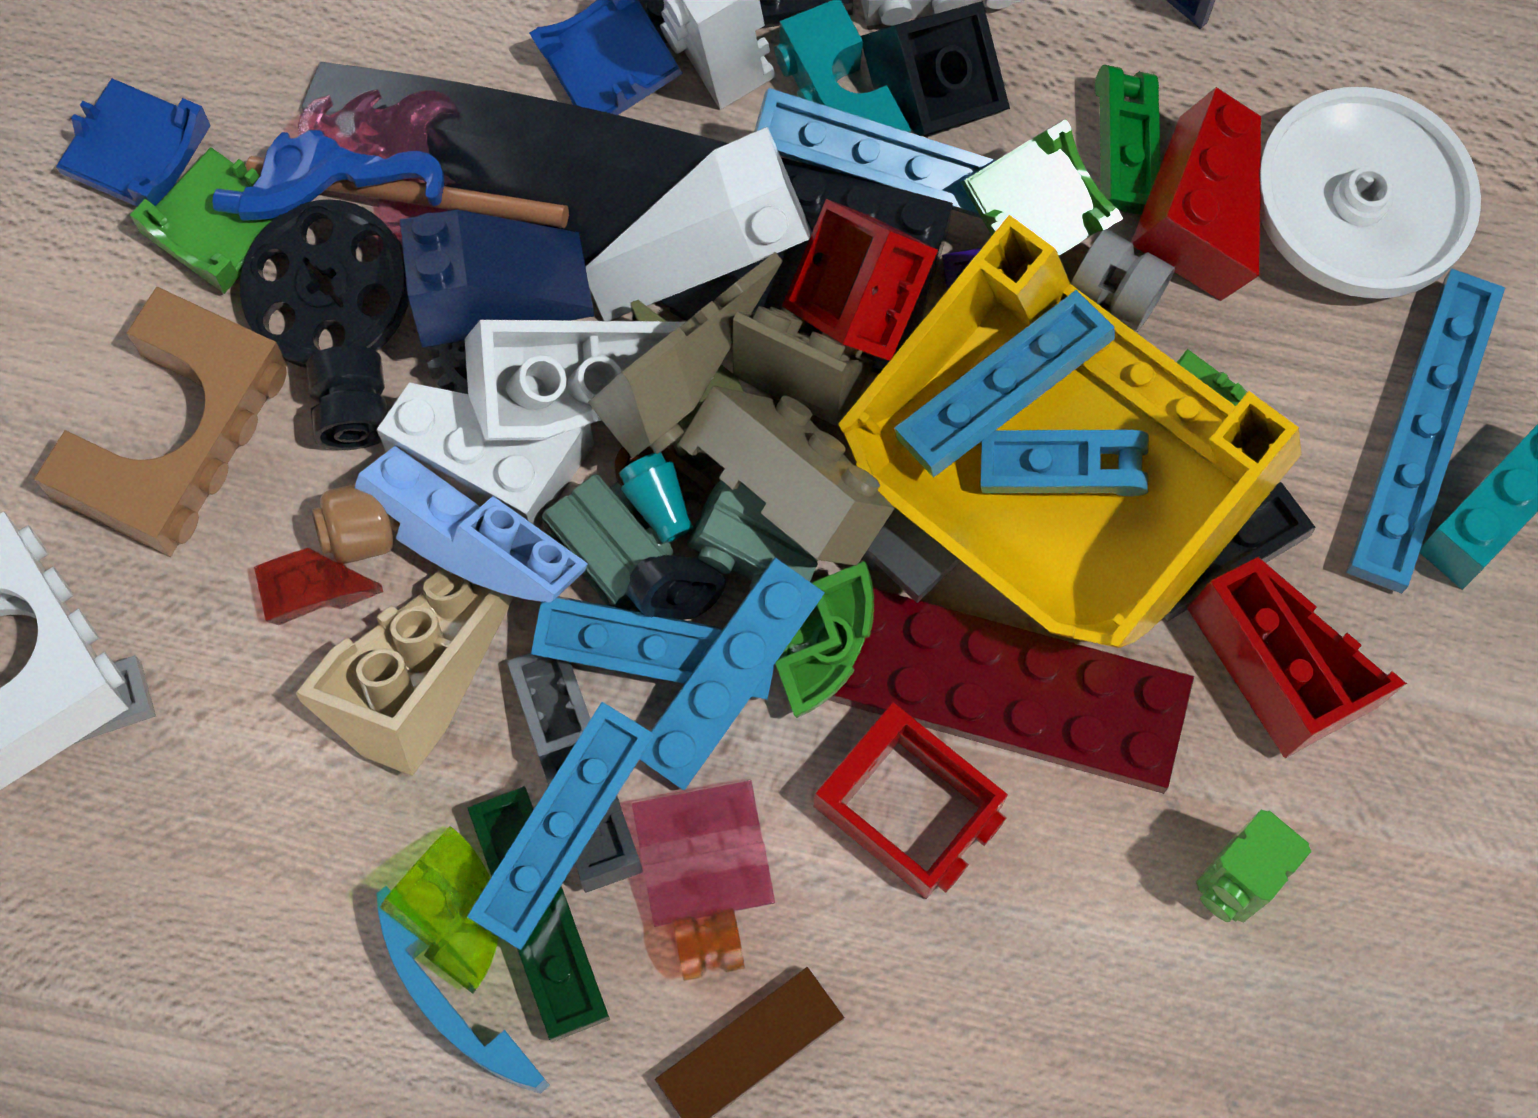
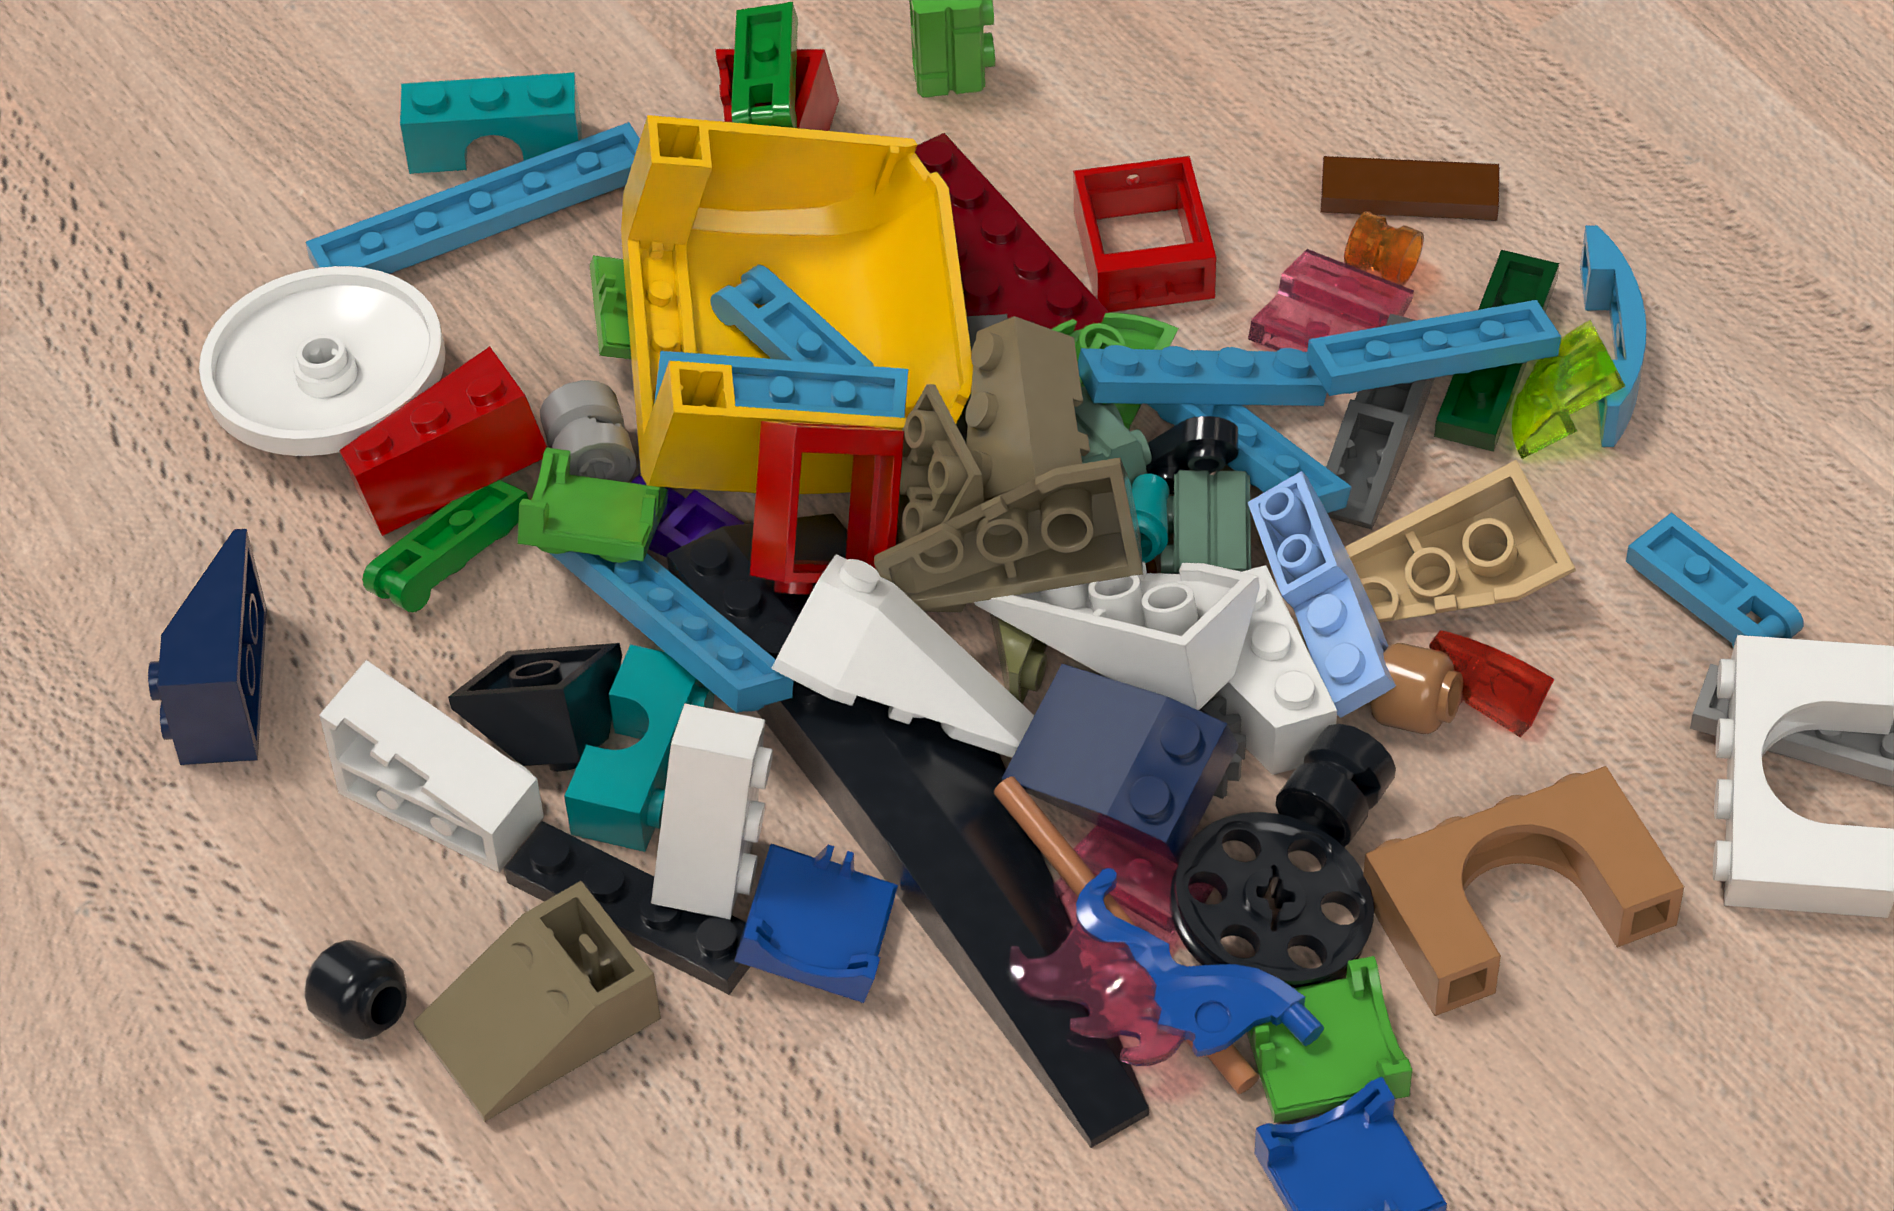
camera: 135 degrees left, 20 degrees down
none -> green plate [731,2,798,128]
none -> dark azure plate [1626,512,1804,648]

